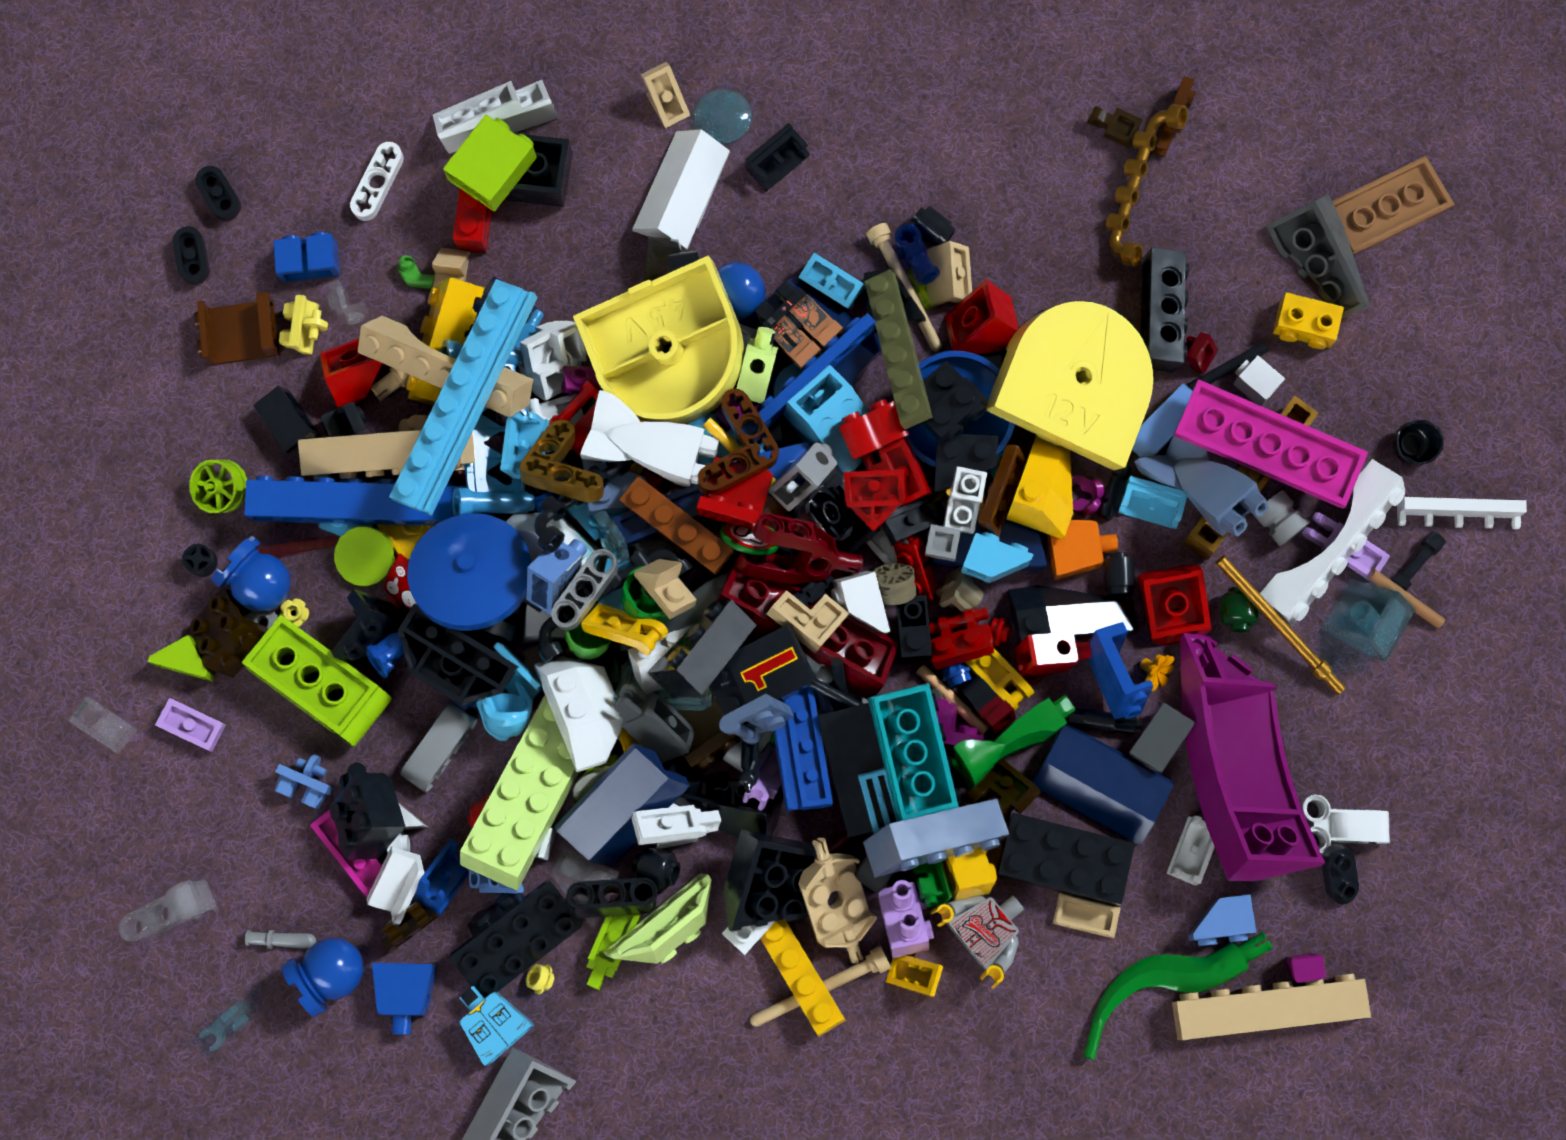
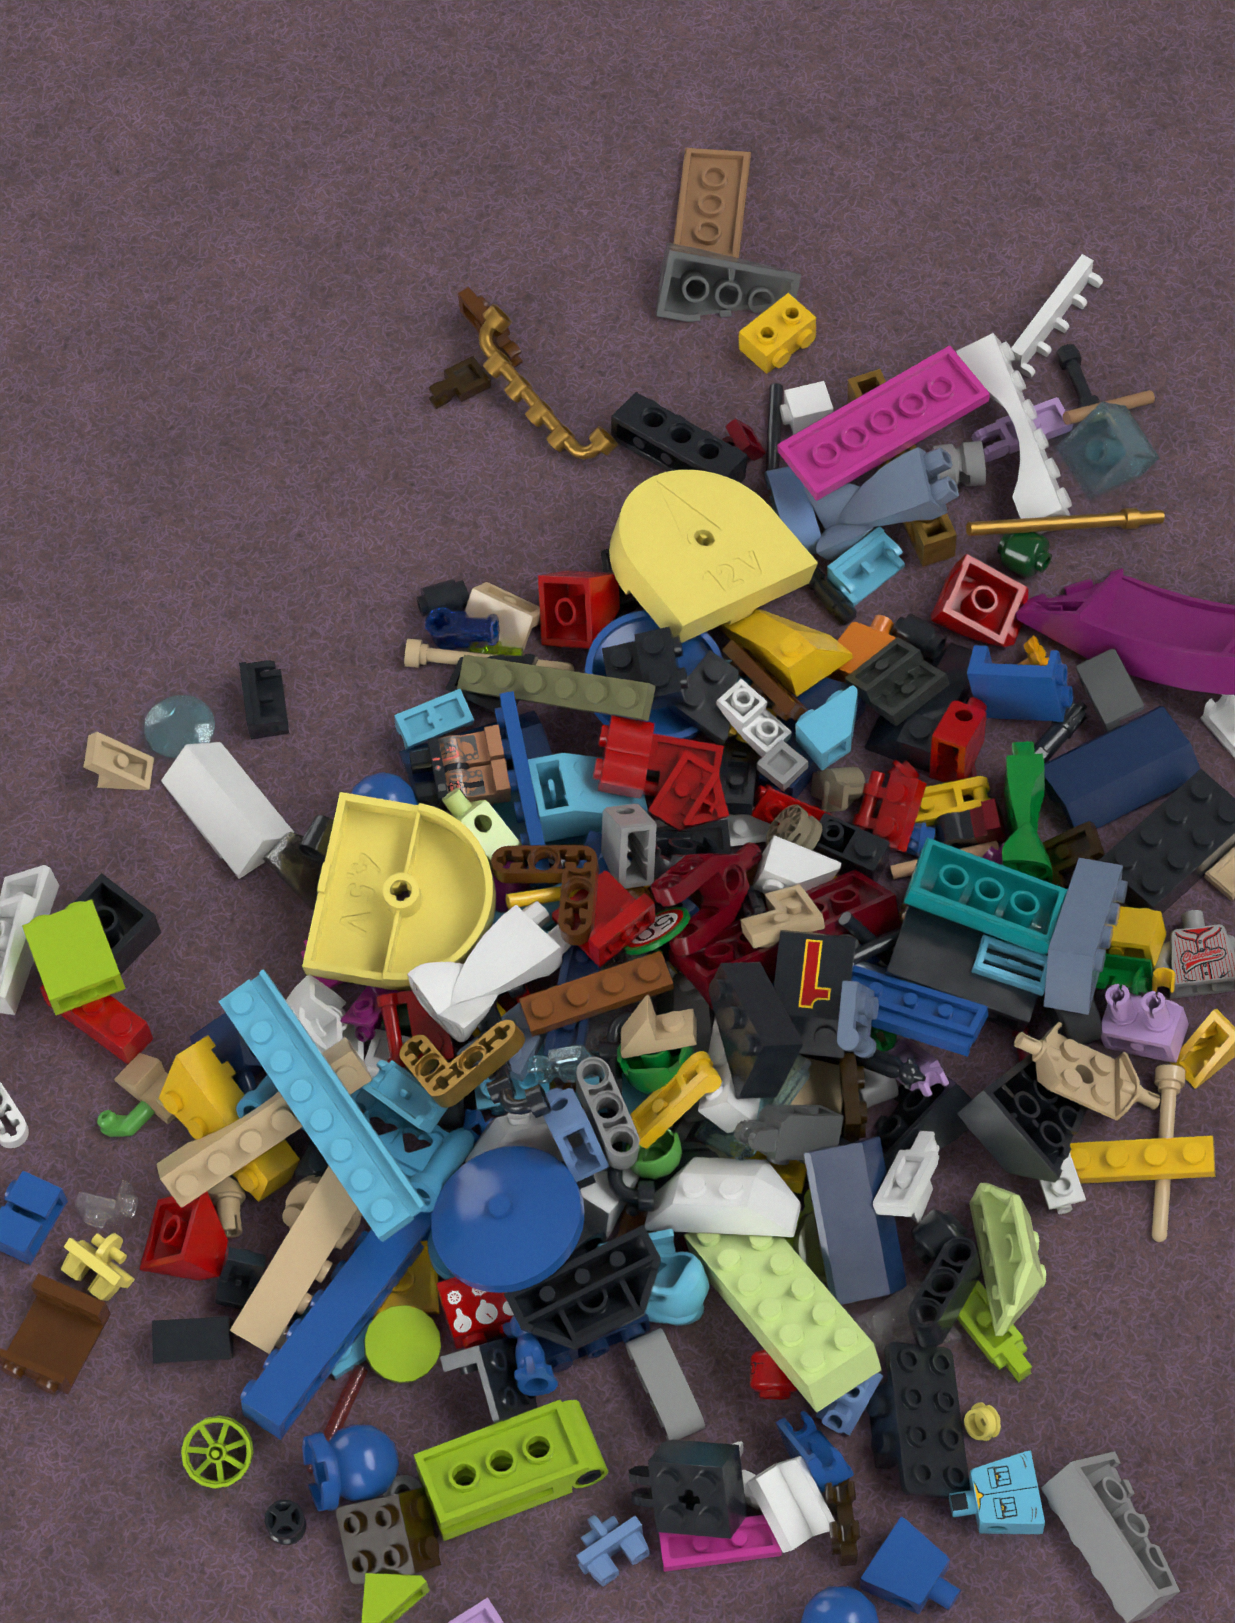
camera: 55 degrees left, 15 degrees down
light yellow plate [279,598,309,627] -> none
magenta piece [1071,475,1104,516] -> none
black hair [1393,420,1444,465] -> none
none -> pearl dark grey slope [845,637,950,726]

